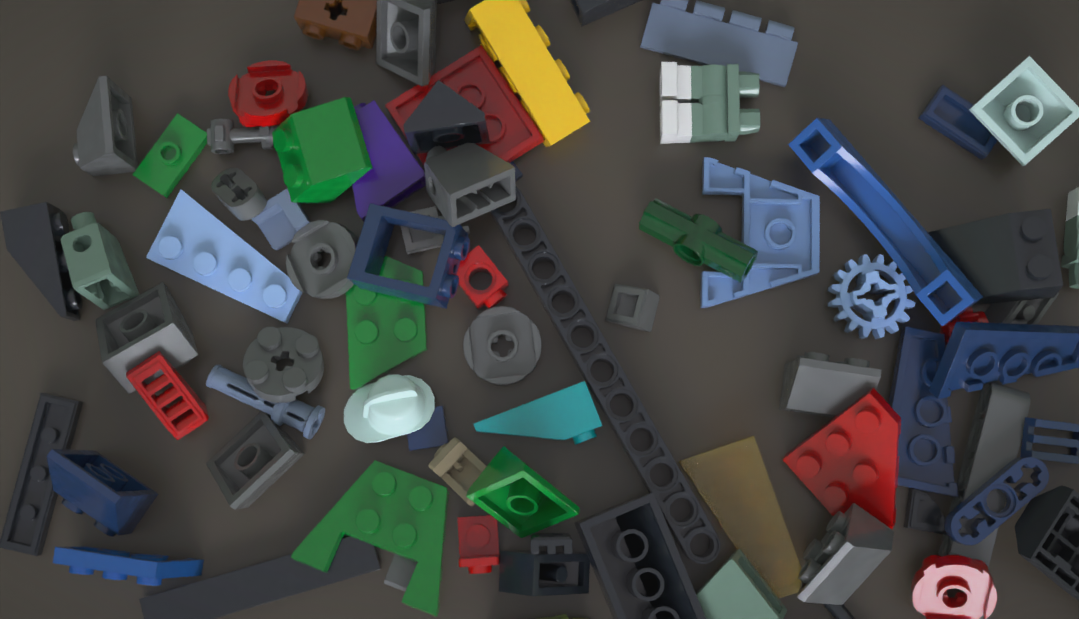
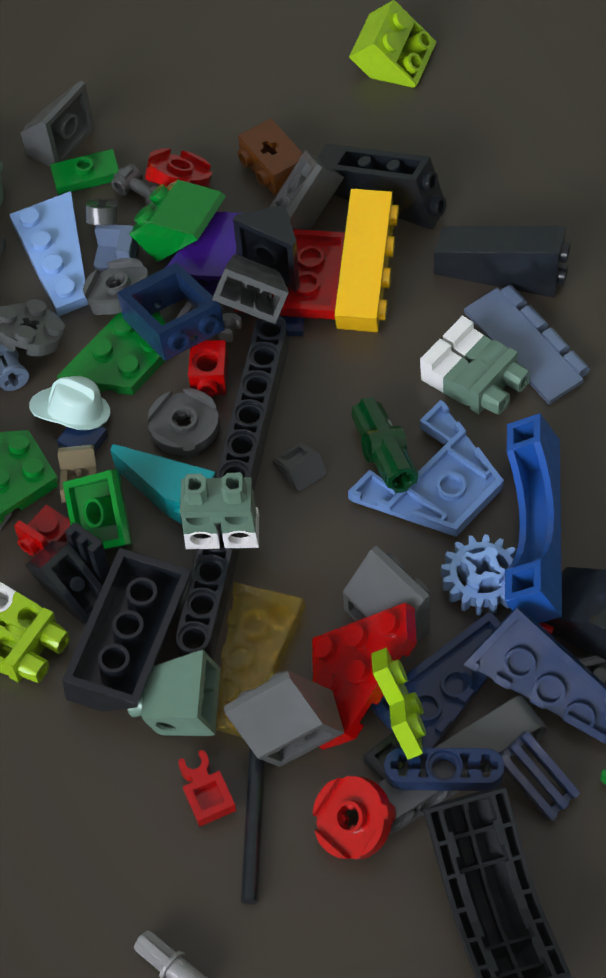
camera: 45 degrees right, 25 degrees down
none -> sand green hips [180,472,259,549]
none -> lime plate [371,648,426,760]

